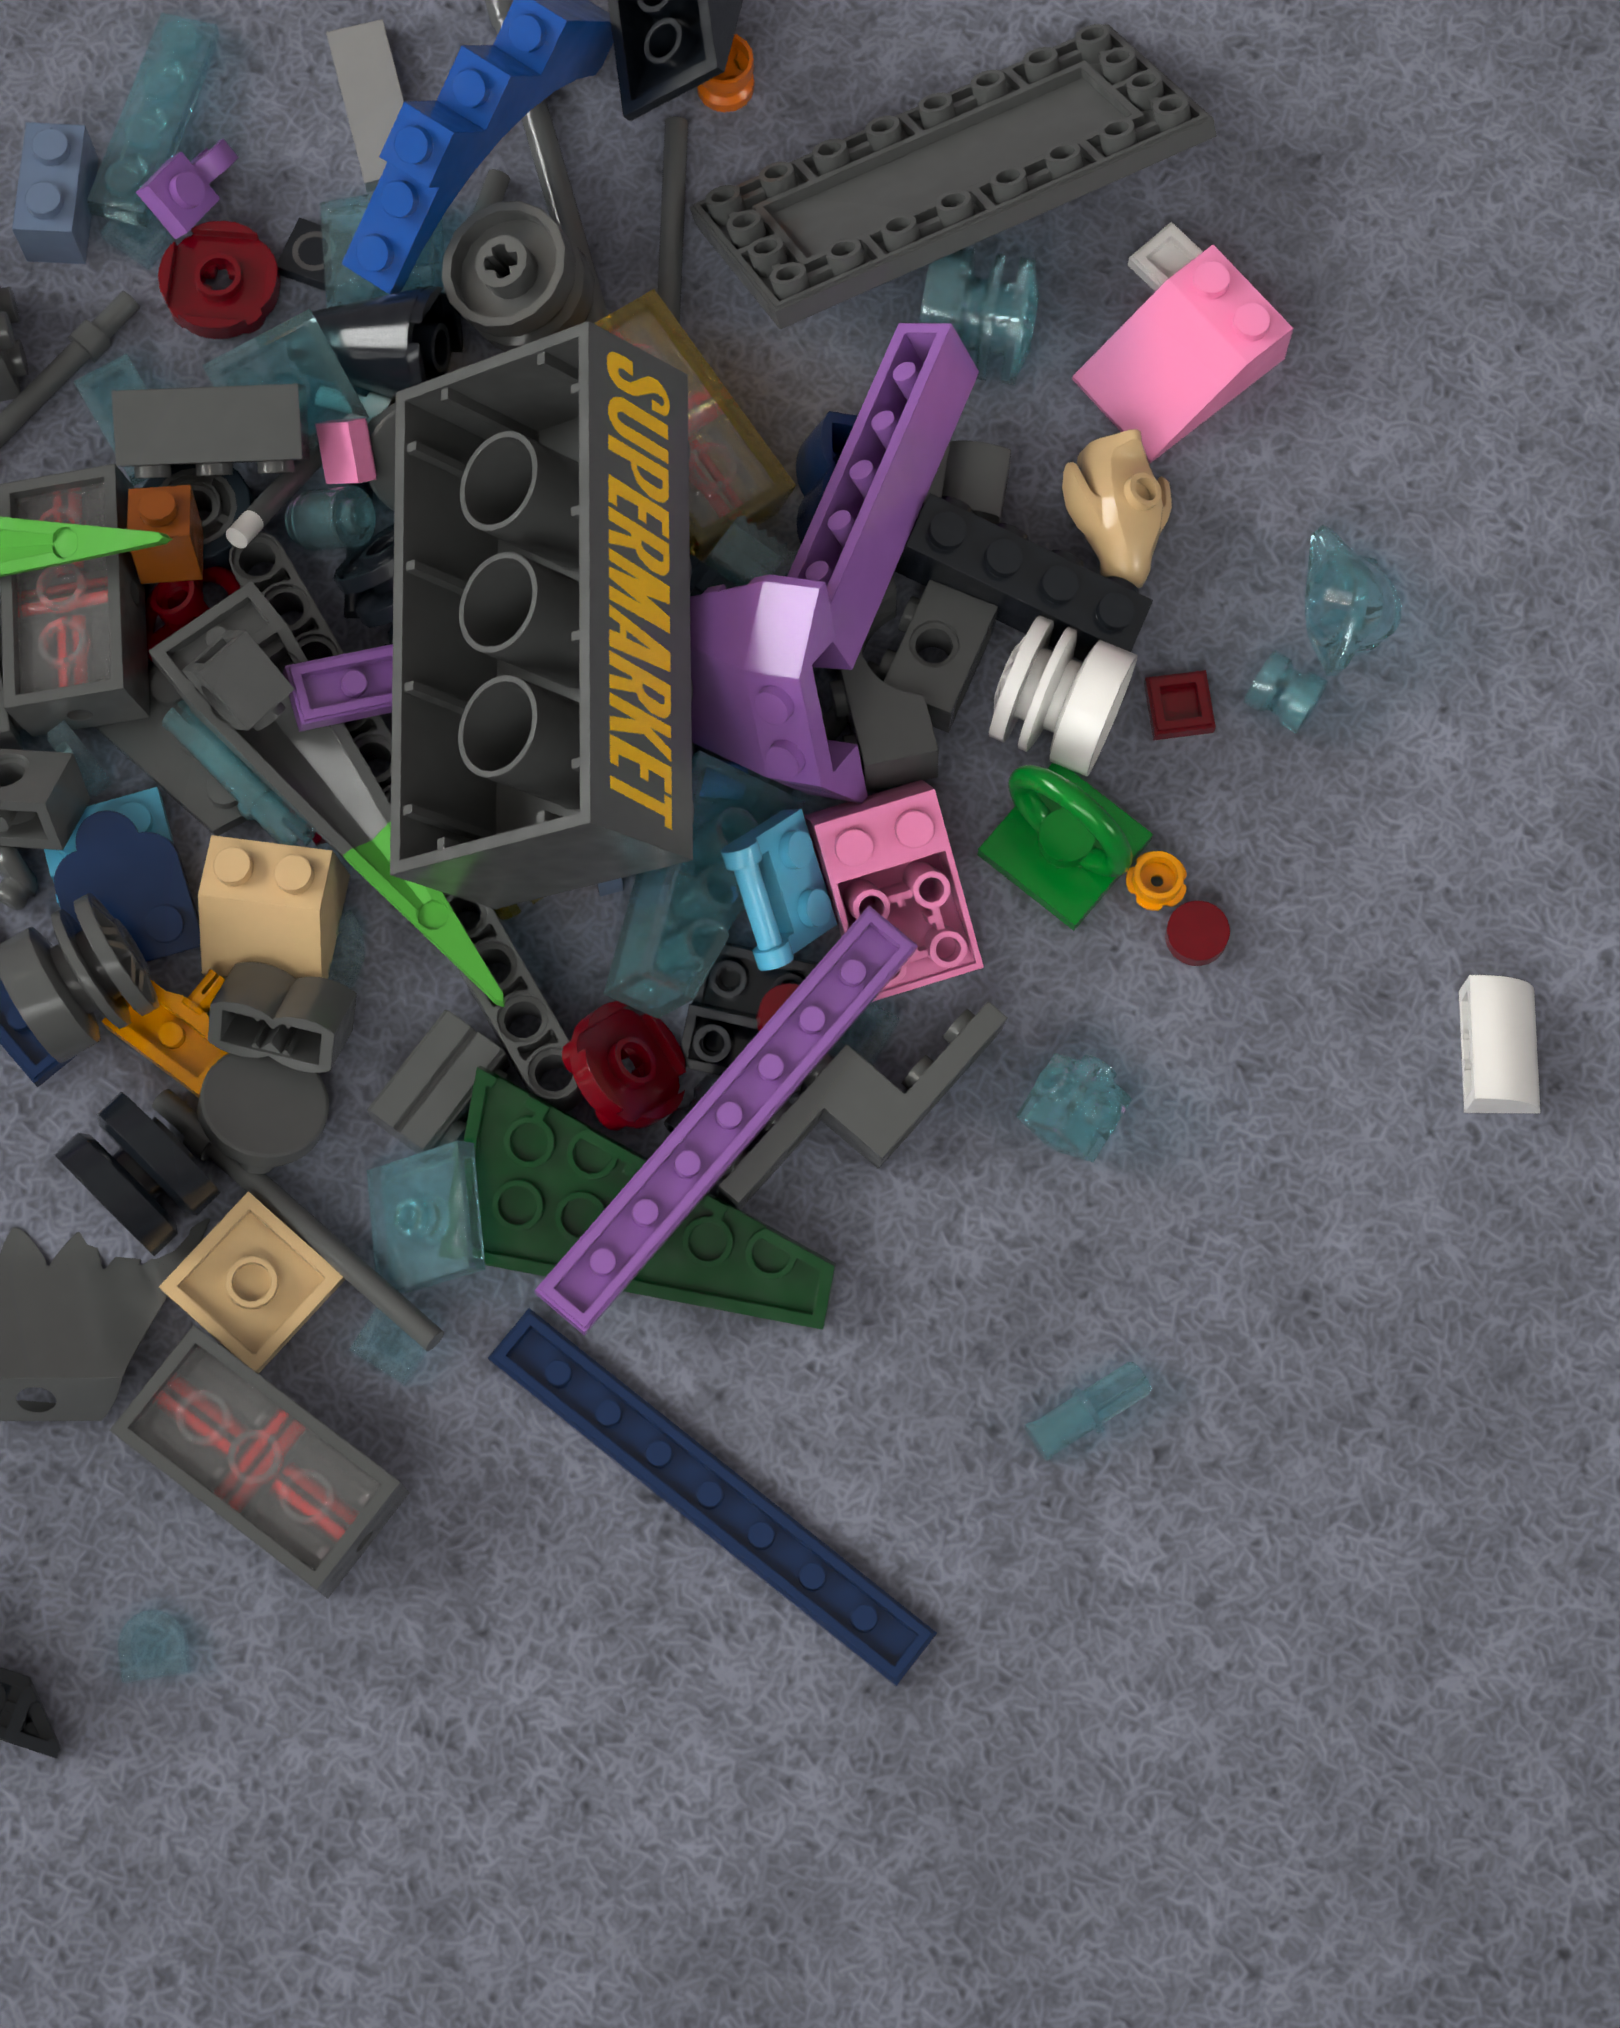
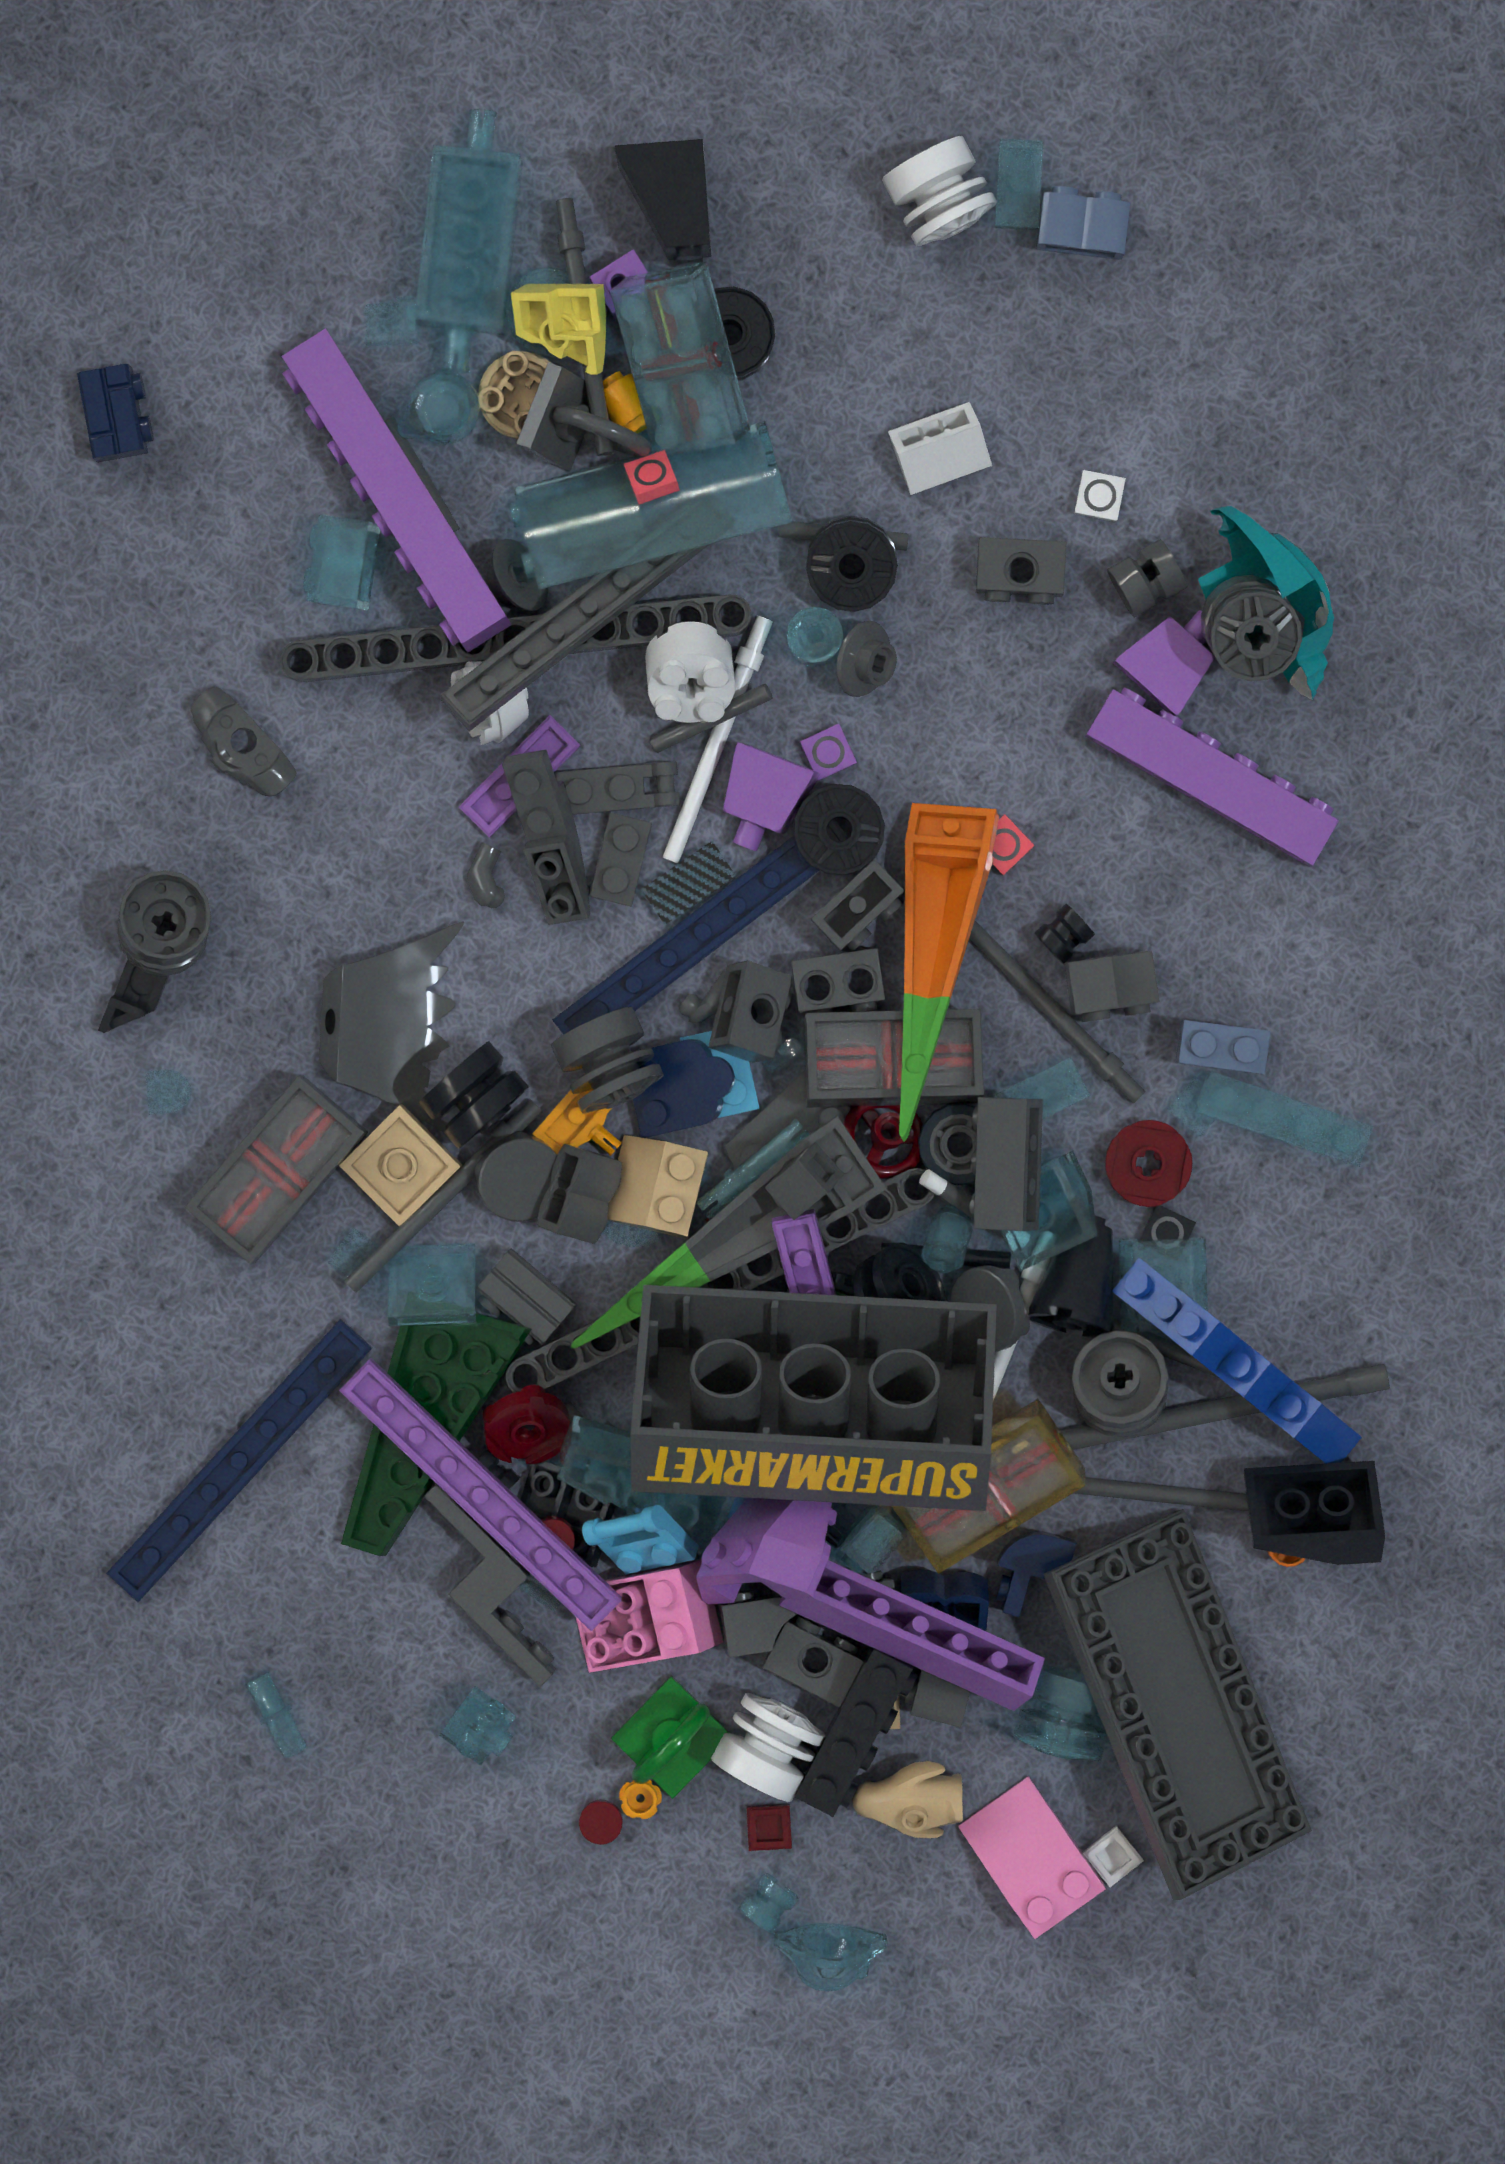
camera: 90 degrees right, 15 degrees up
dark orange brick [127,485,204,584] -> none
medium lavender plate [136,138,238,239] -> none
bright pink tile [315,418,377,484] -> none
light grey tile [326,19,404,192] -> none
white brick [1459,975,1540,1113] -> none
none -> dark blue brick [996,1531,1077,1617]

